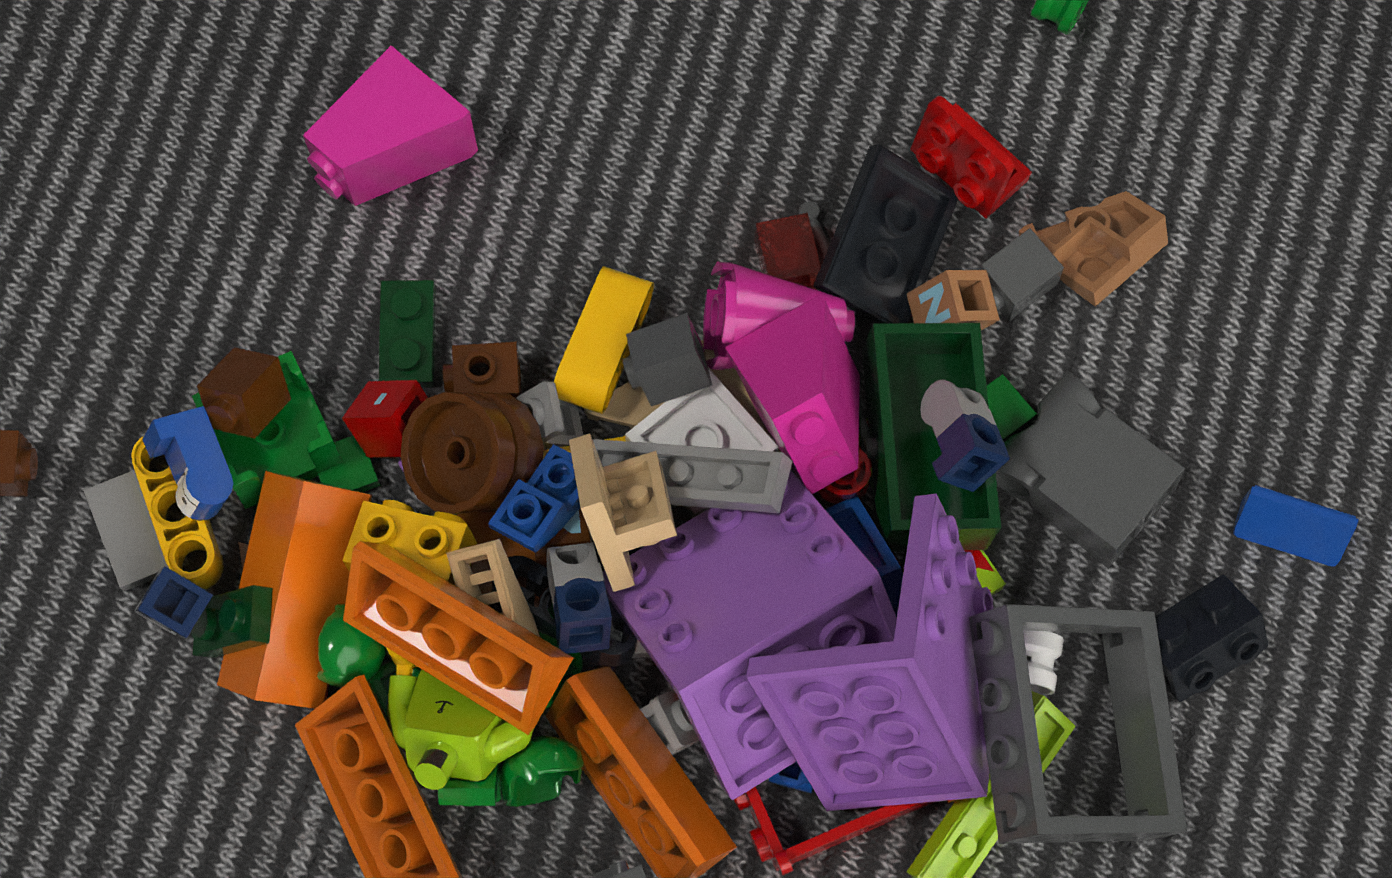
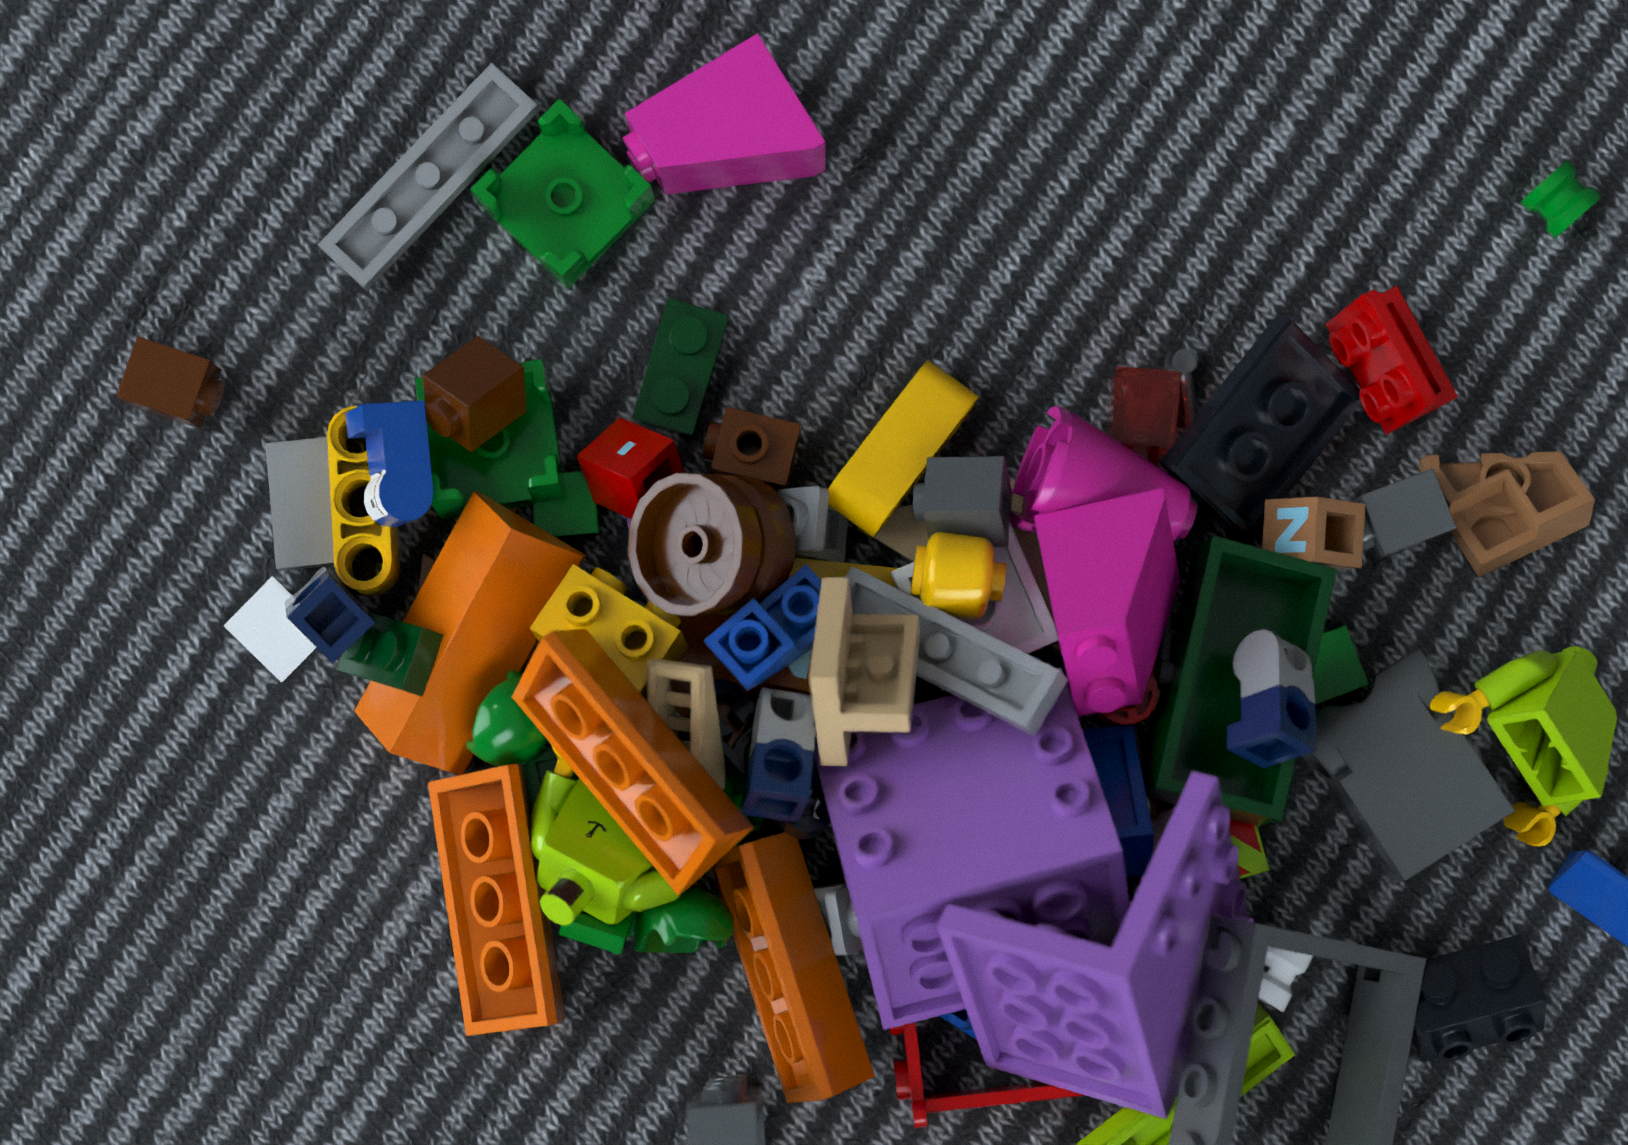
camera: 20 degrees right, 10 degrees up
none -> white sticker [224,576,316,683]
none -> light grey plate [318,62,539,291]
none -> green panel [470,98,655,290]
none -> yellow head [910,532,1007,621]
none -> lime torso [1430,646,1617,846]

